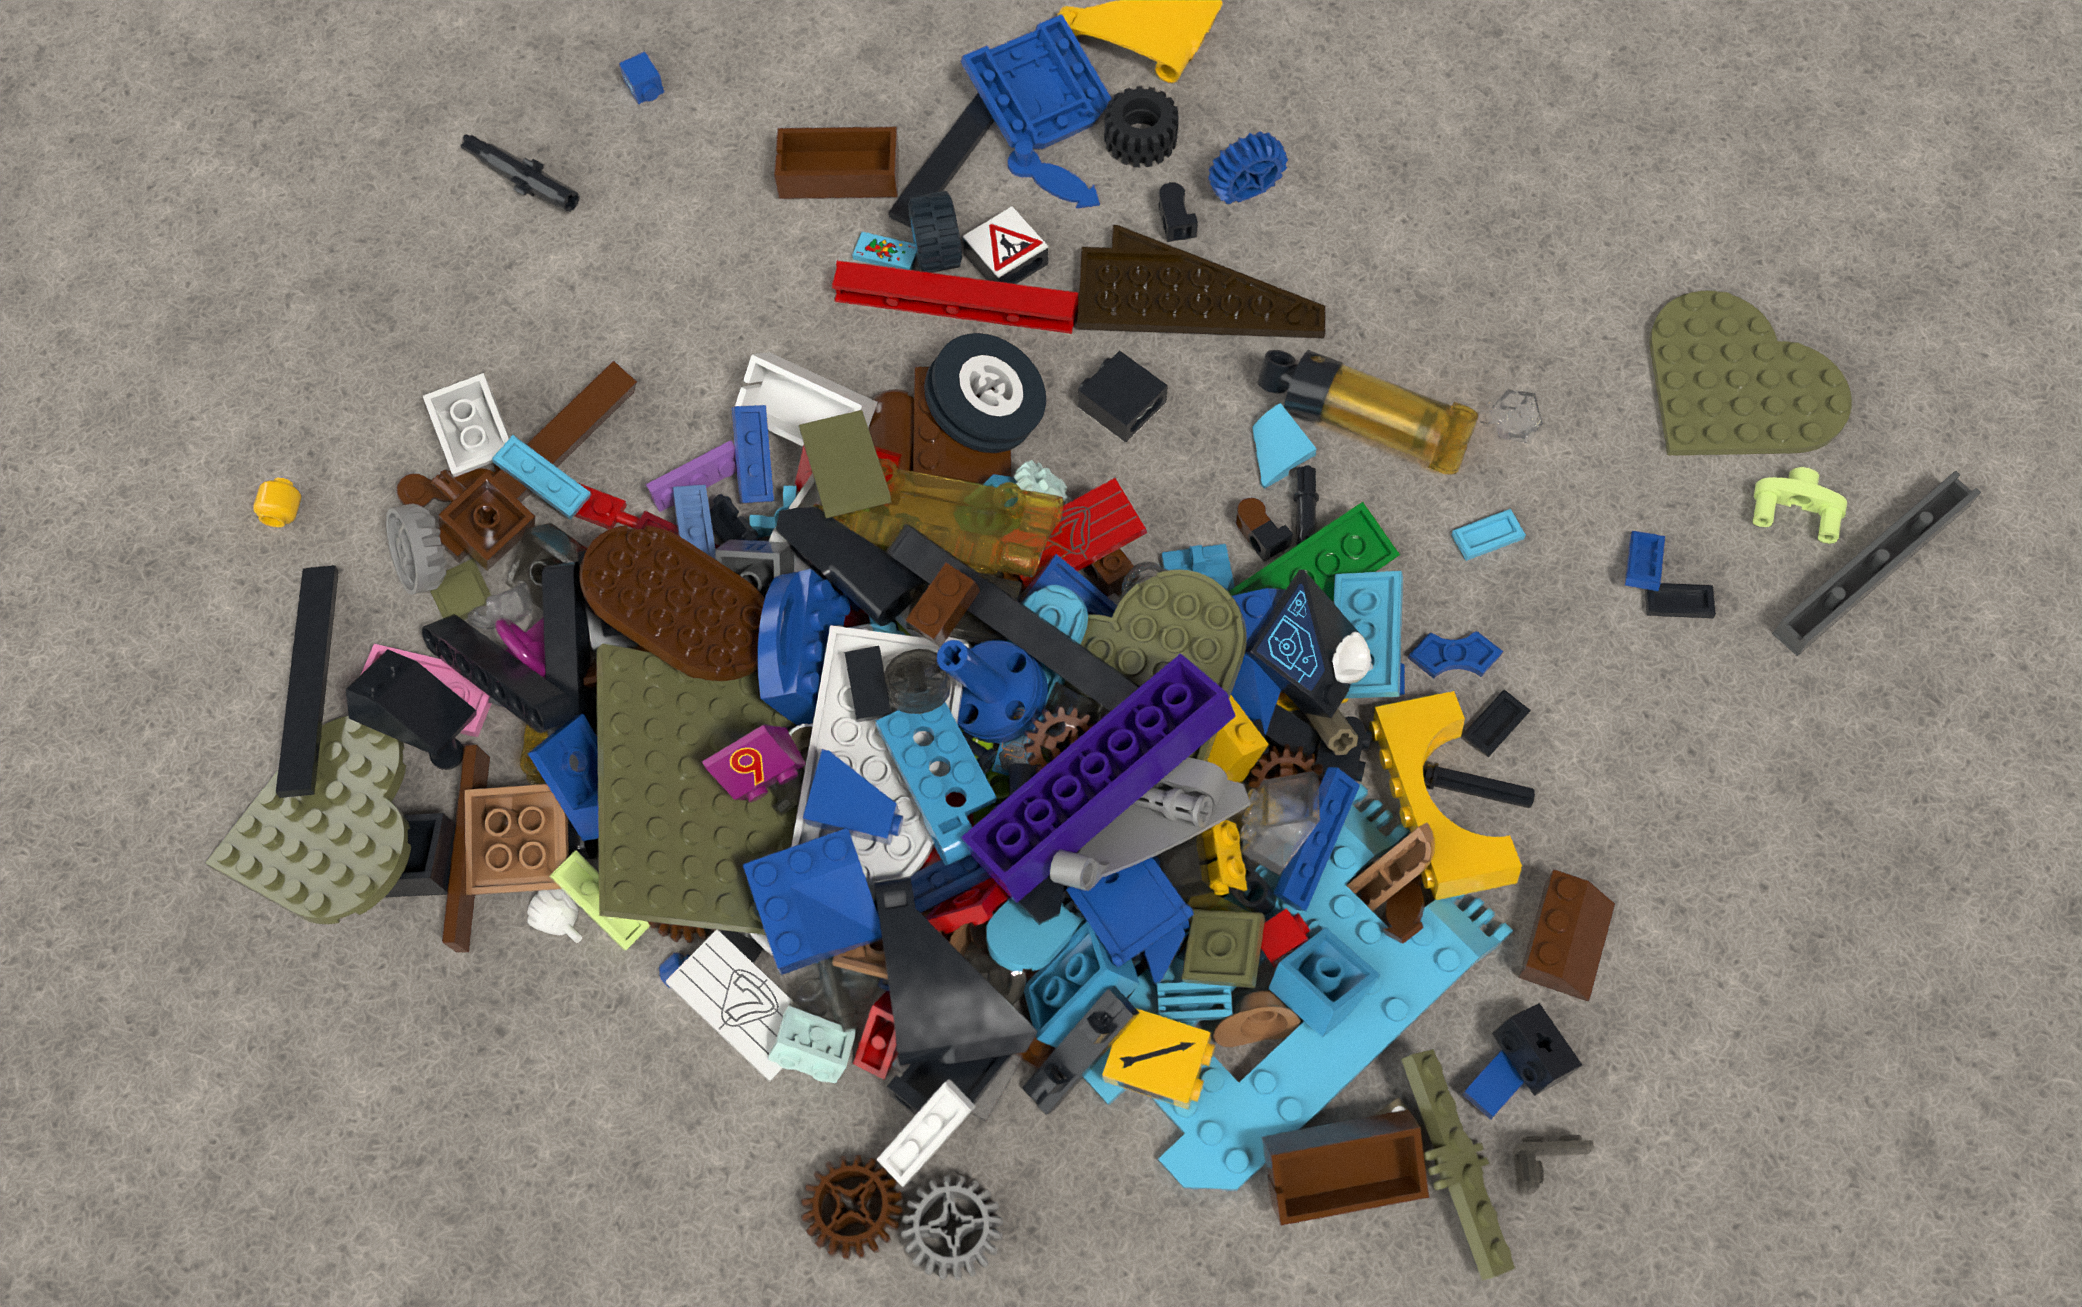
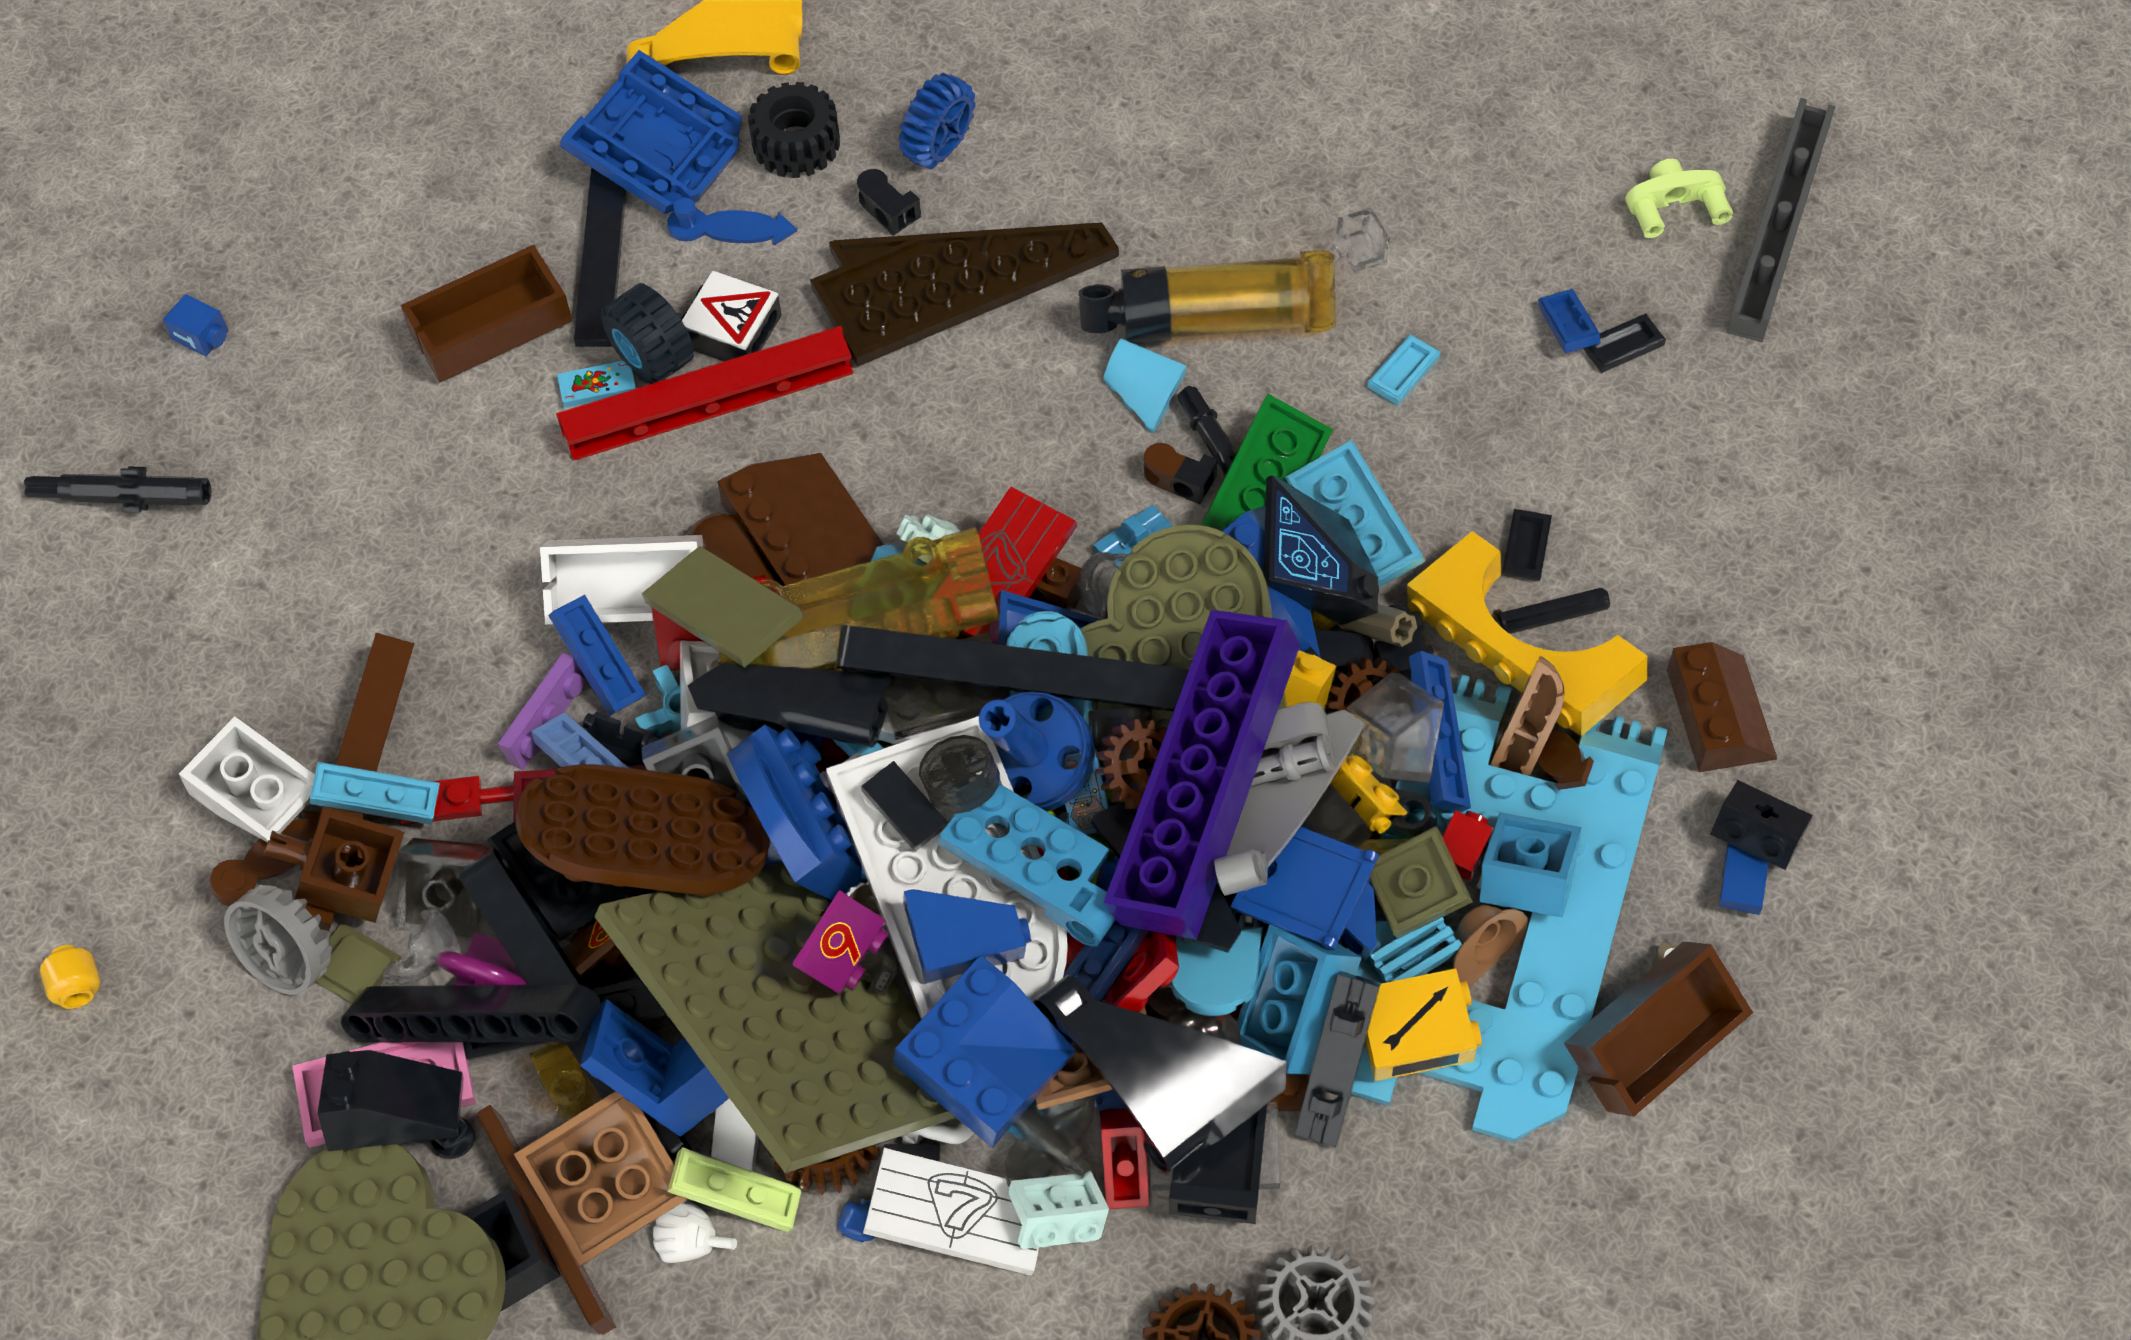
camera: 30 degrees left, 5 degrees down
black tile [276,565,338,798] -> none
white tile [877,1080,976,1187] -> none
reddish brown brick [905,563,980,647] -> none
black wheel [924,333,1046,453] -> none
black piece [1078,350,1168,443] -> none
white piece [1332,632,1373,684] -> none
olive hinge [1401,1049,1515,1281] -> none
blue tile [1408,631,1503,679] -> none
clear smoke bracket [1512,1135,1594,1195] -> none
olive plate [1649,291,1852,456] -> none

